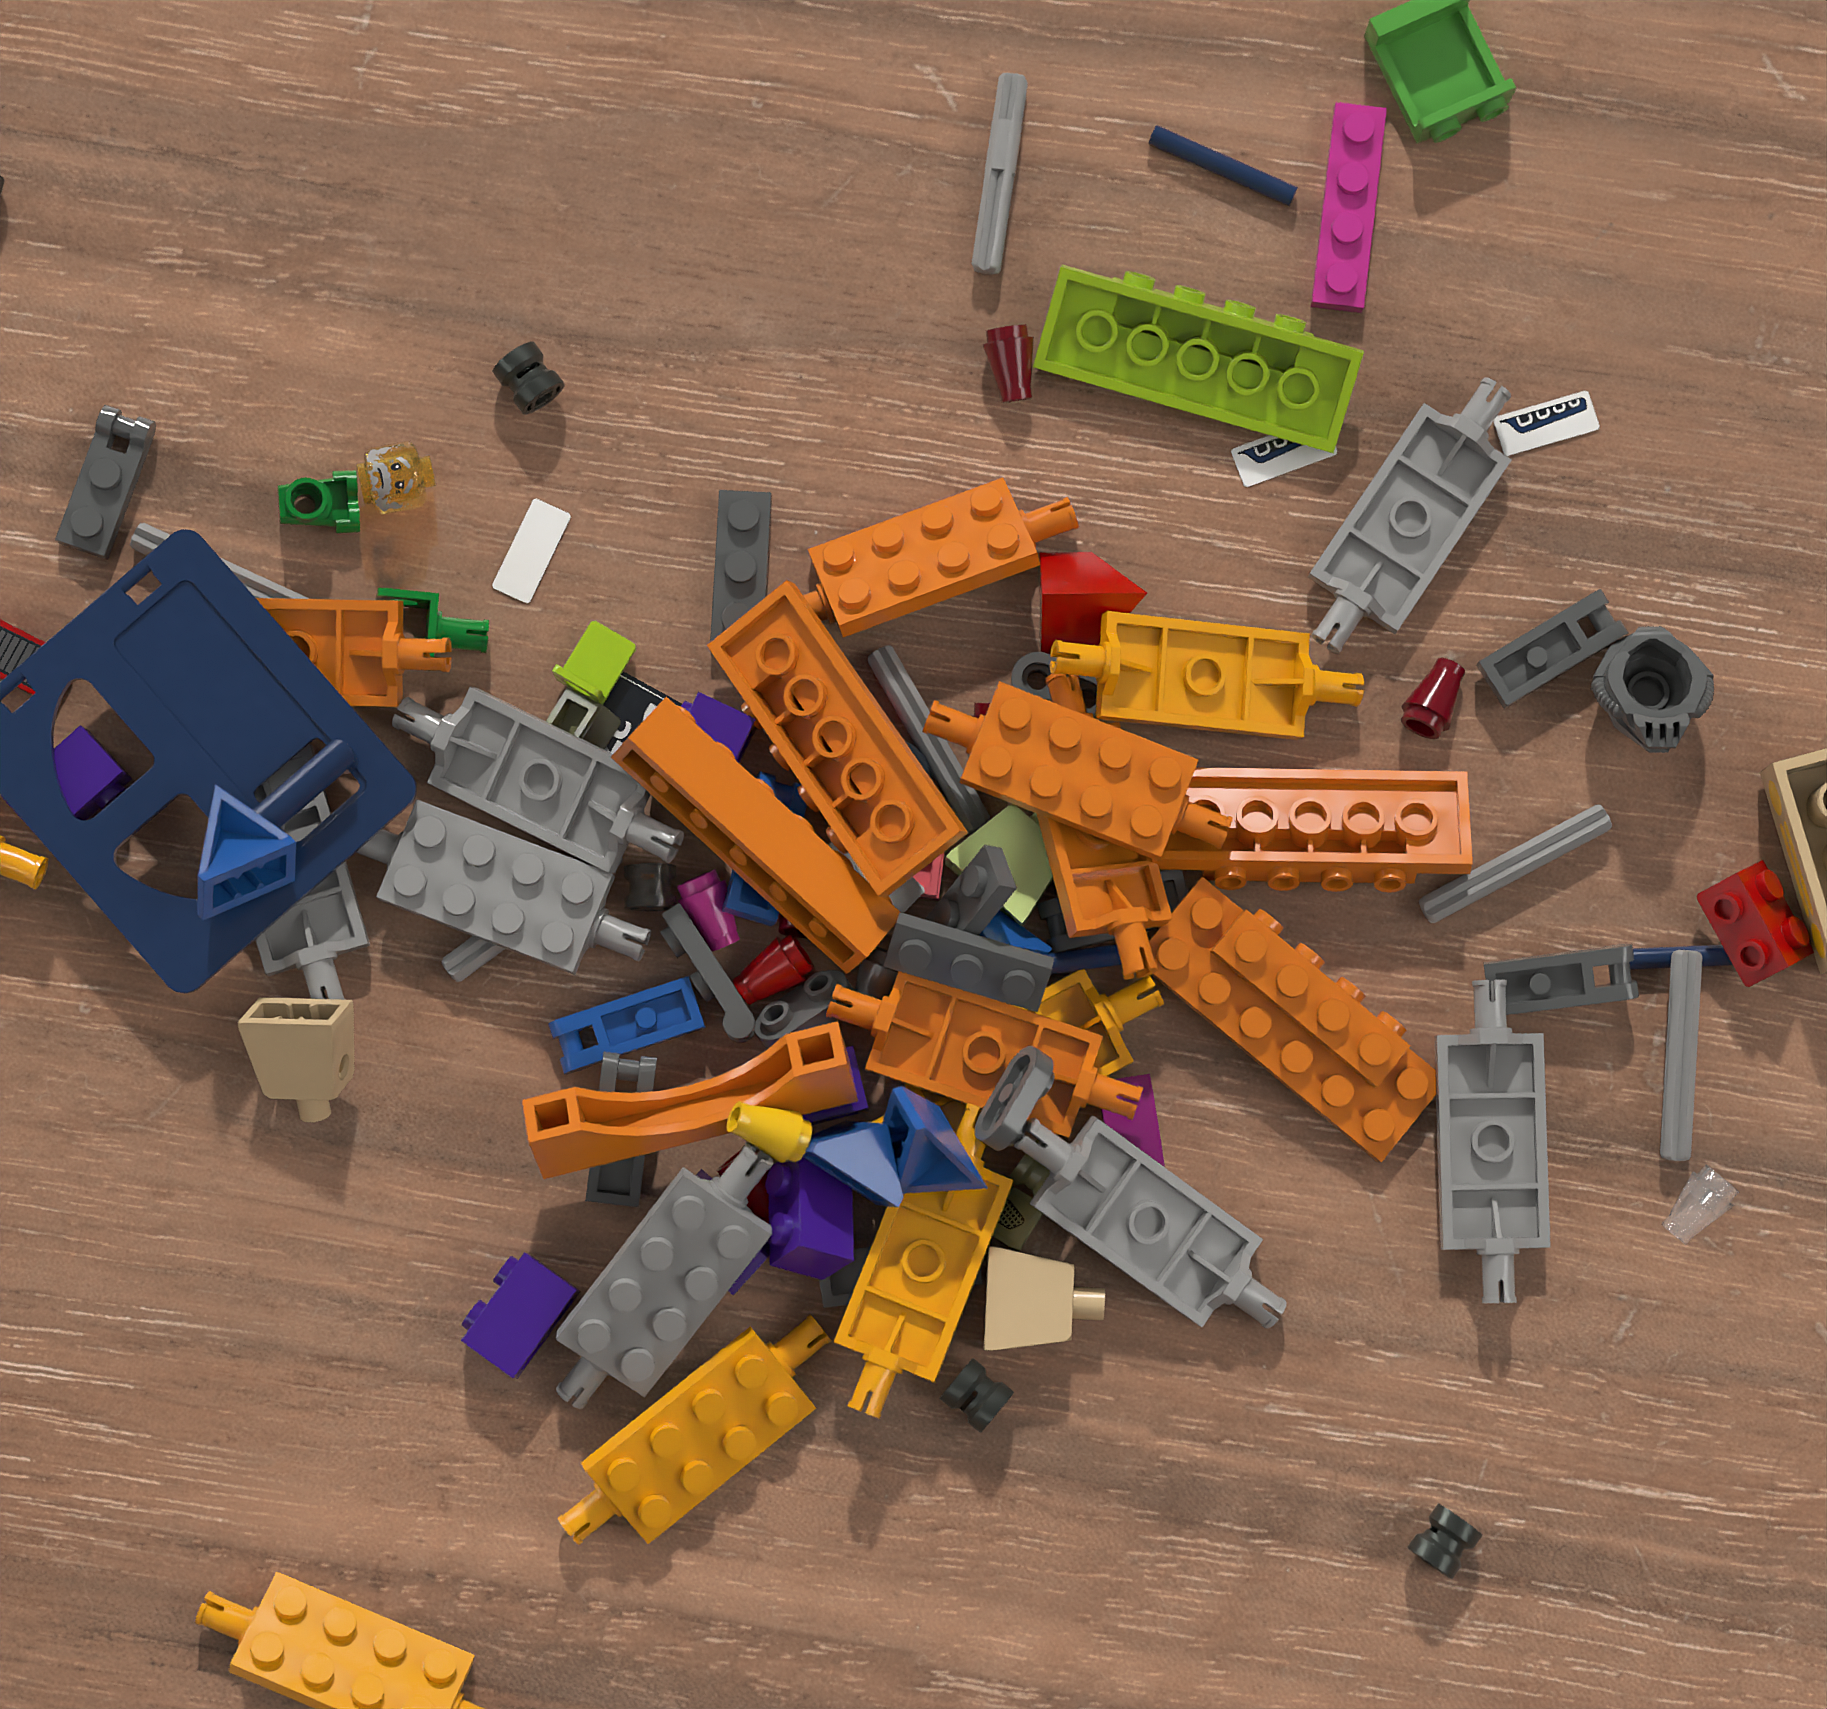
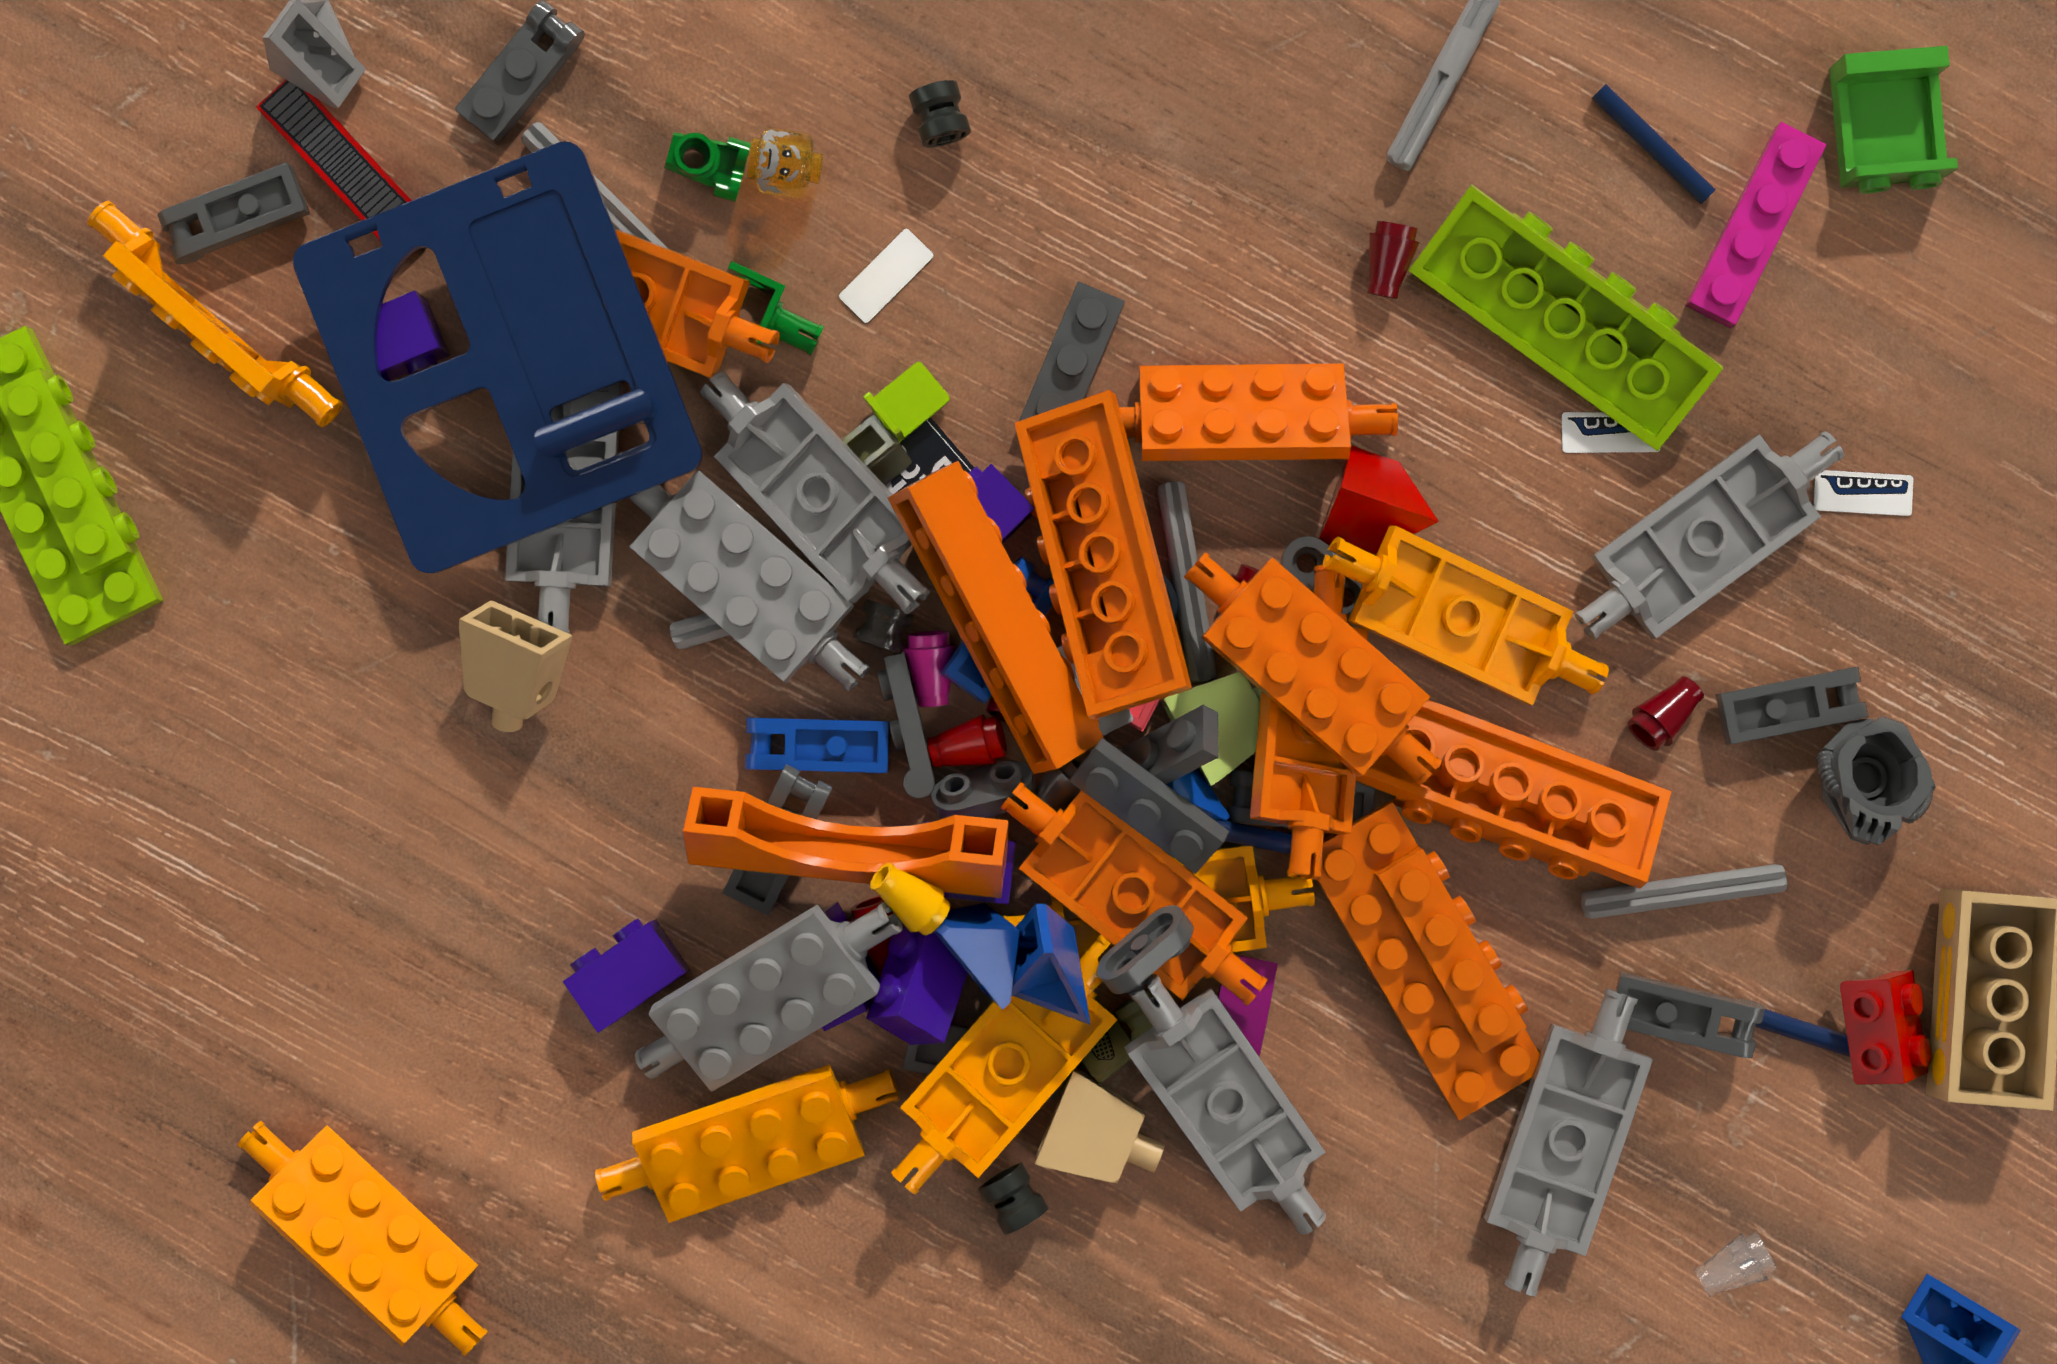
camera: 25 degrees right, 5 degrees up
blue slope [197,784,296,921] -> none
light grey axle [1660,950,1702,1161] -> none

